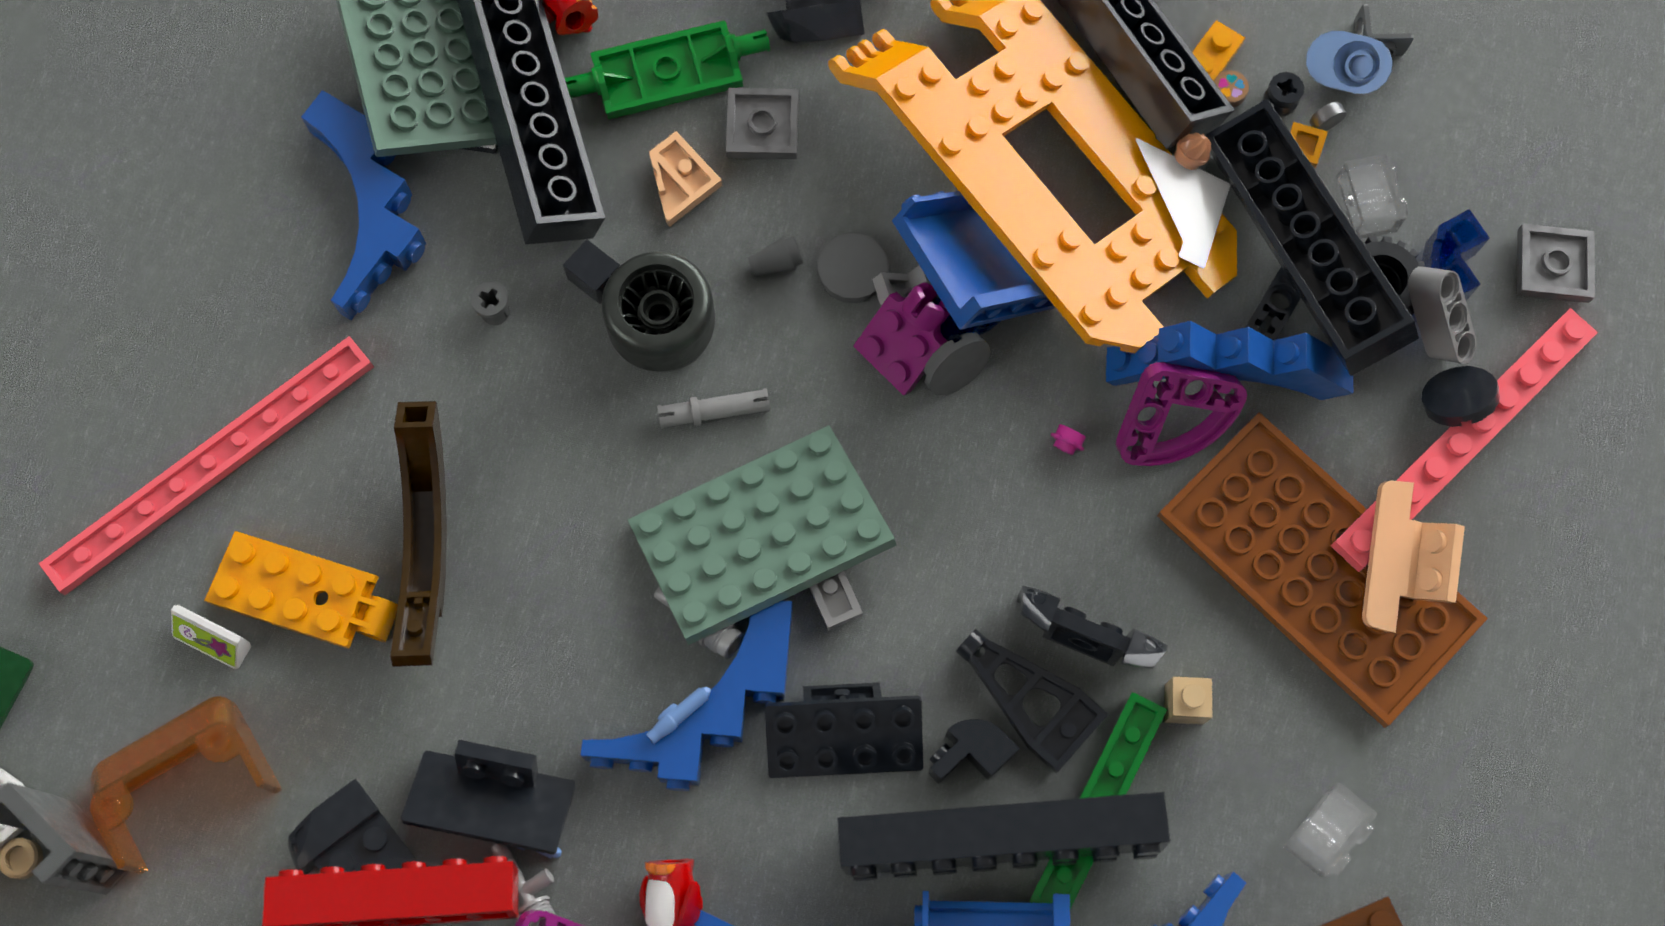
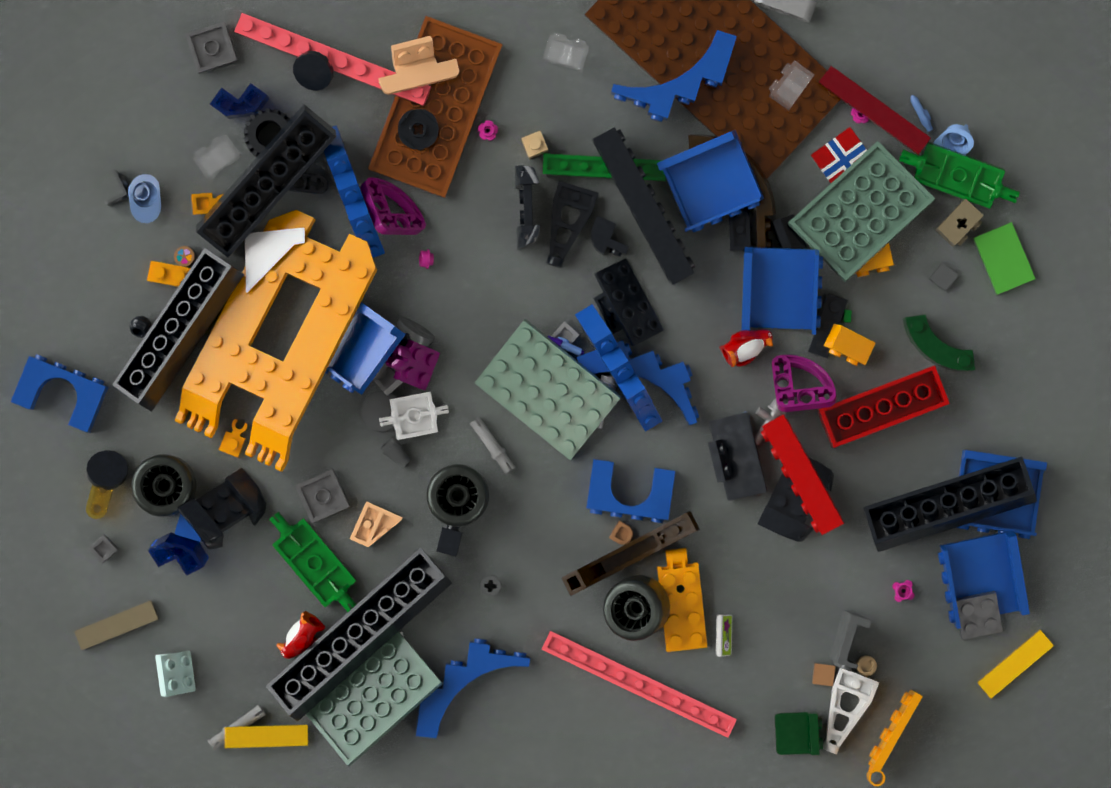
camera: 115 degrees left, 15 degrees up
clear orange windscreen [90,696,282,874] -> none
medium blue piece [646,687,711,744] -> none
nougat plate [1174,132,1211,170] -> none
black wheel [1263,72,1305,116] -> none
flat silver tile [1309,102,1347,131] -> none
light grey beam [1408,266,1477,364] -> none
none -> light orange plate [219,419,248,458]
none -> white plate [379,392,449,440]
none -> black plate [398,109,439,151]
none -> dark pink plate [478,120,498,141]
none -> medium blue piece [548,335,585,356]
none -> blue arch [575,304,662,432]
none -> blue arch [586,459,675,523]
none -> pearl dark grey wheel [603,575,670,641]
none -> medium nougat tile [609,520,633,545]
none -> medium nougat tile [812,663,835,686]

